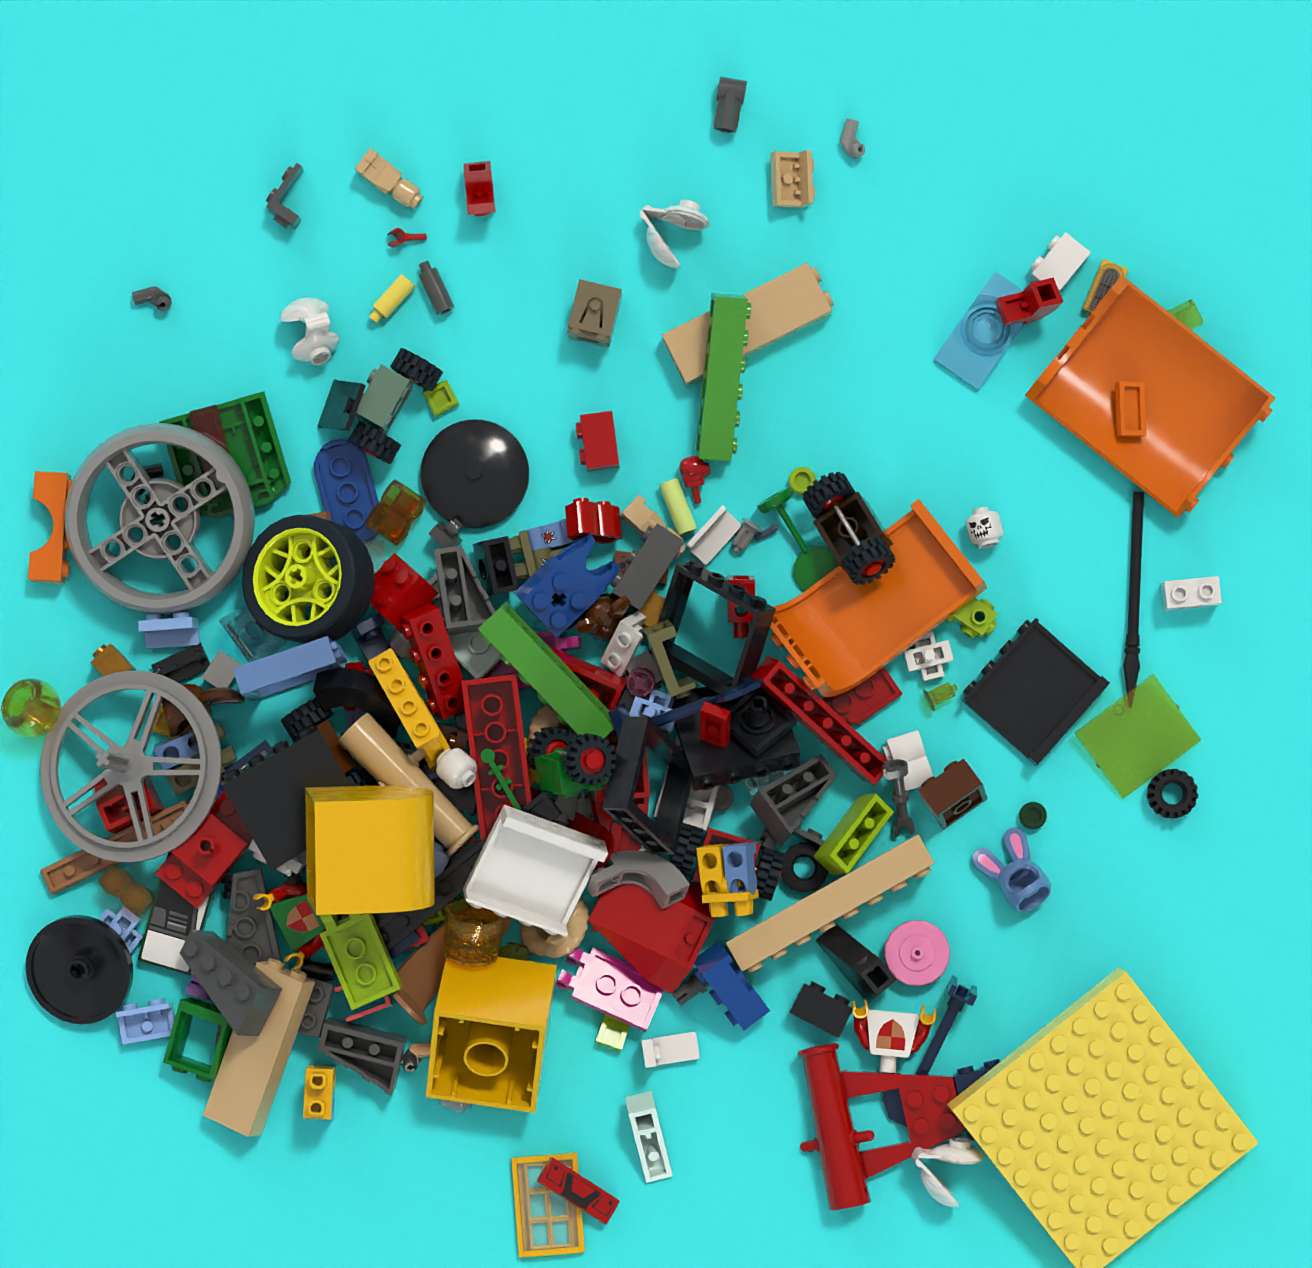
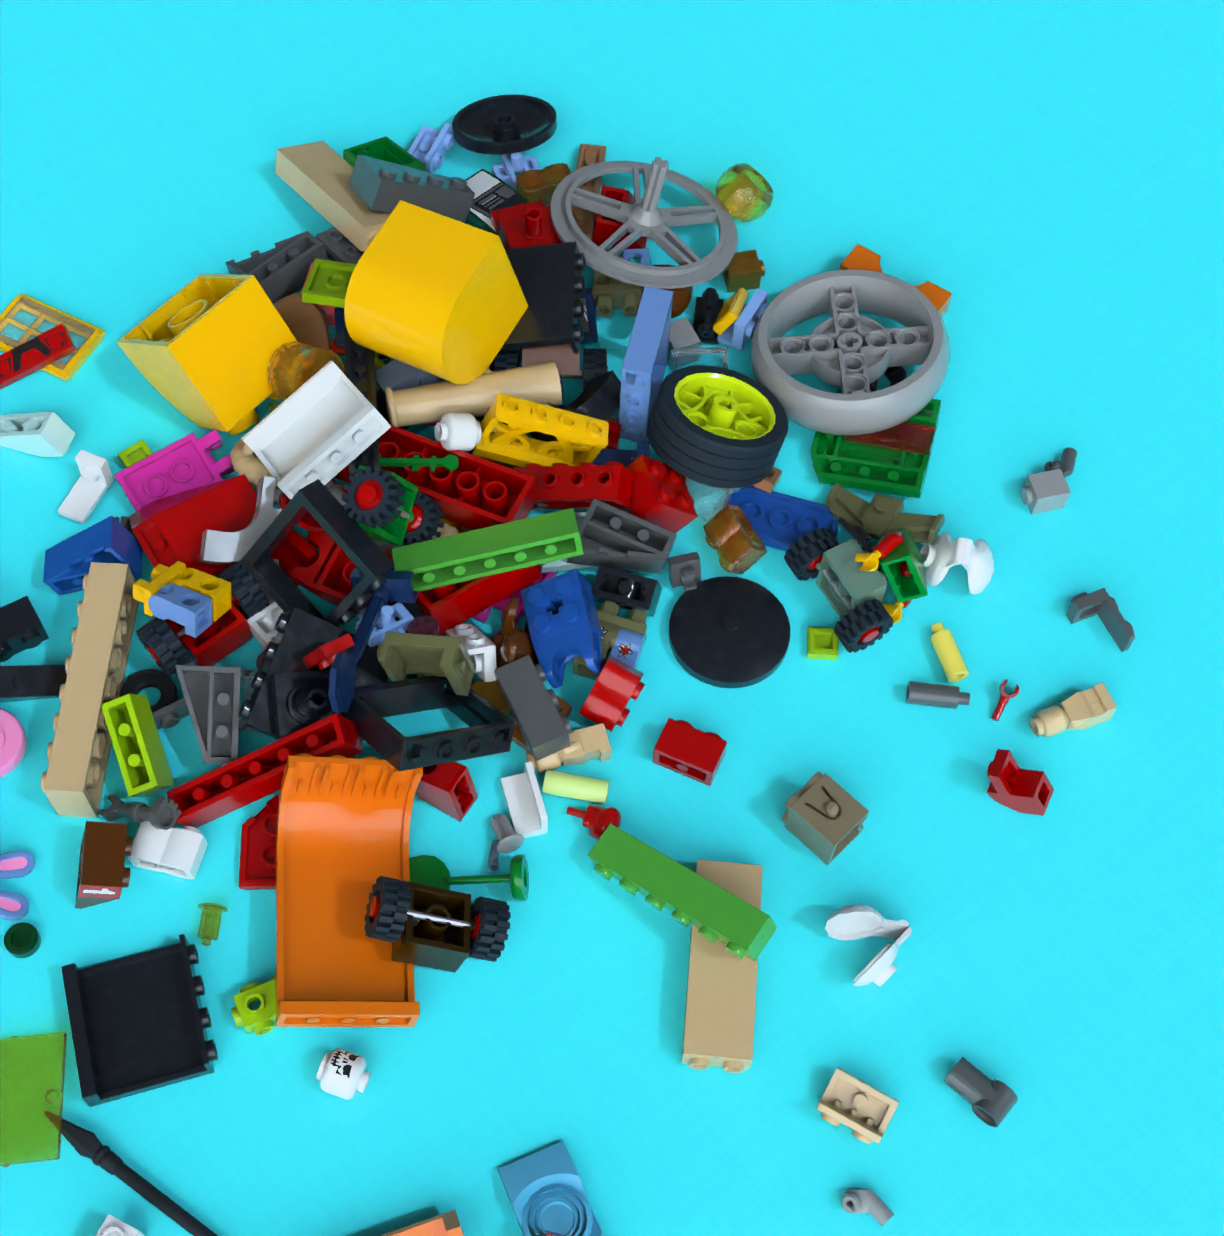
camera: 115 degrees right, 25 degrees down
yellow hips [303,1065,336,1120] -> none
lime tile [789,467,816,495] -> none
white piece [904,631,954,681] -> none
none -> yellow tile [713,287,750,335]
none -> olive plate [826,483,945,544]
none -> green torso [855,528,928,623]
none -> light grey brick [1021,469,1071,515]

